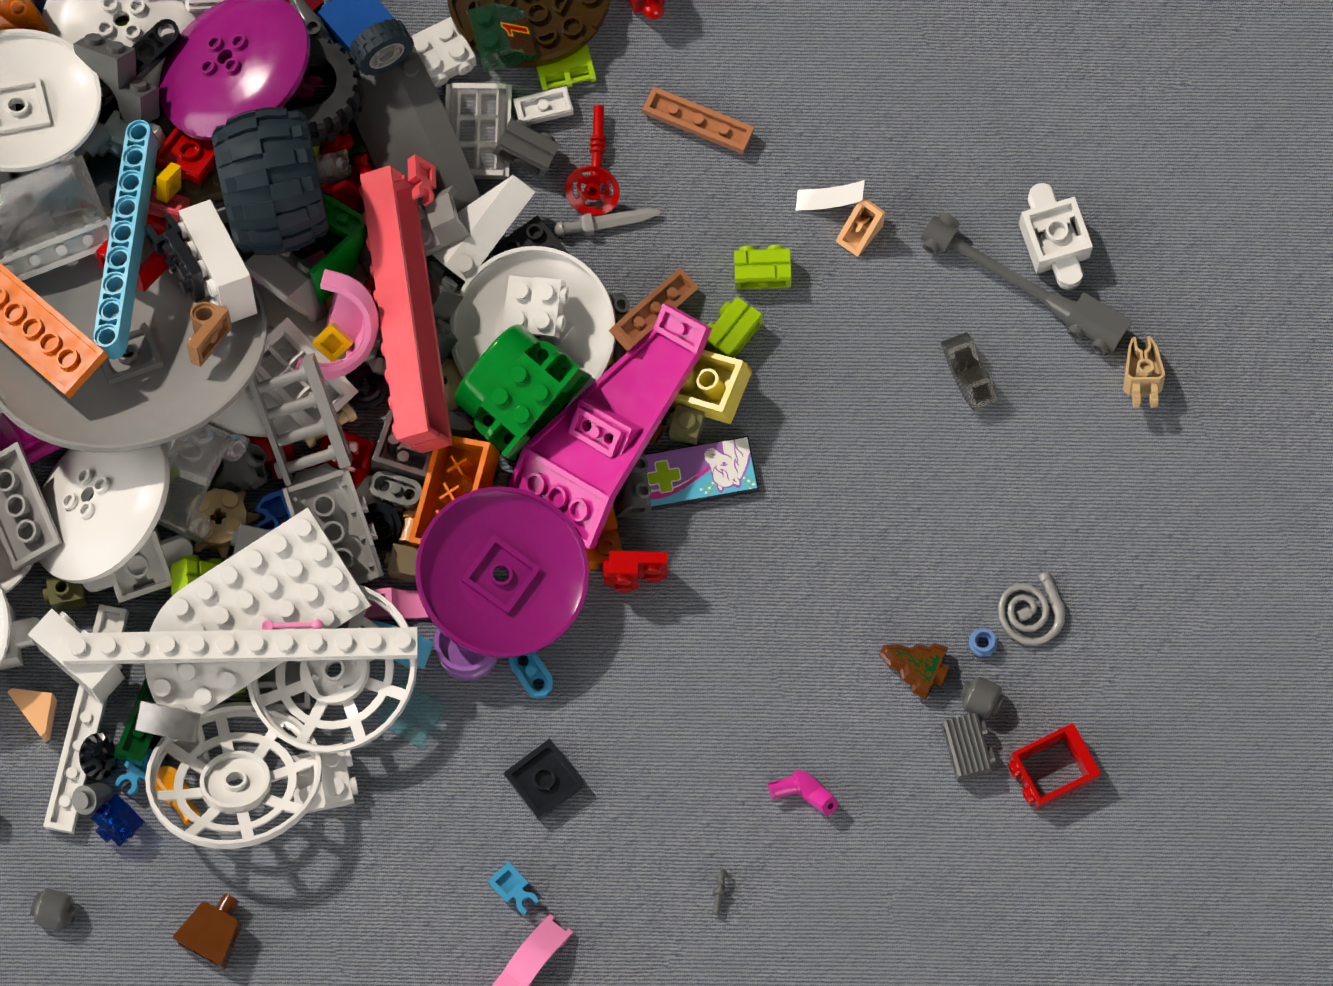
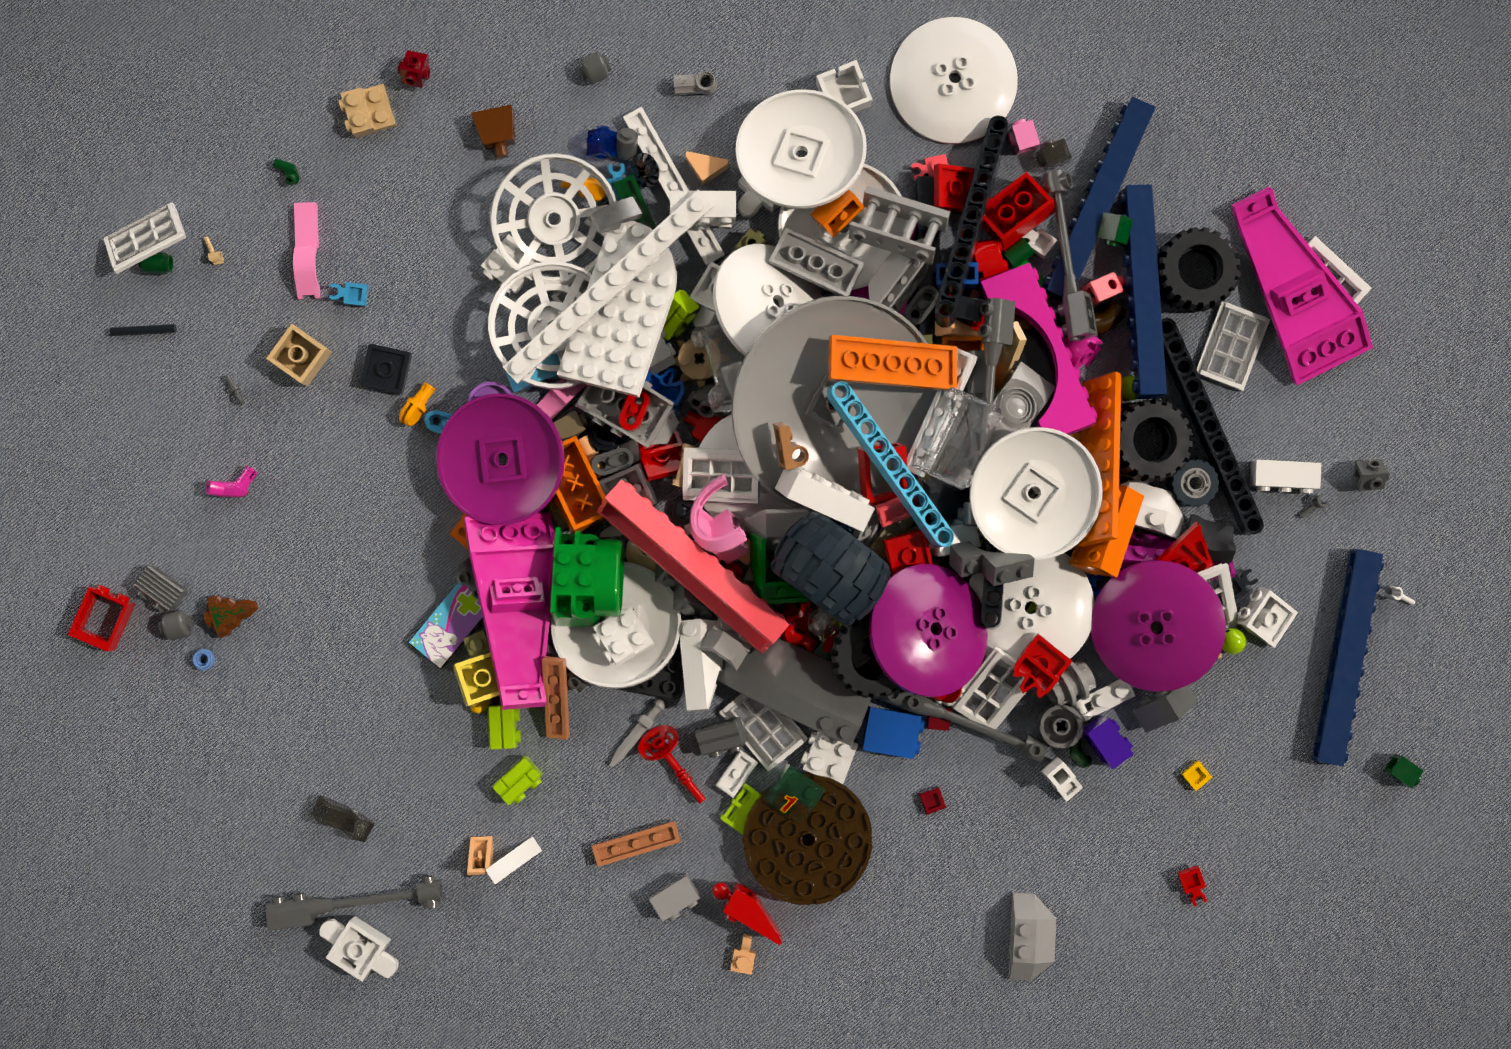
camera: 135 degrees right, 15 degrees up
black plate [144,214,205,303] -> none
yellow tile [156,162,181,203] -> none
light grey fence [245,353,353,486] -> none
bright pink hinge [262,619,323,630] -> none
yellow tile [312,322,353,362] -> none
black wheel [349,19,414,76] -> none
clear light blue piece [377,682,445,749] -> none
coral plate [407,154,436,206] -> none
red plate [603,551,668,593] -> none
light grey piece [998,571,1065,646] -> none
tan hinge [1123,336,1165,408] -> none
none -> tan brick [266,324,332,386]
none -> light orange arm [399,382,436,426]
none -> red plate [619,389,650,432]
none -> light grey brick [649,873,700,922]

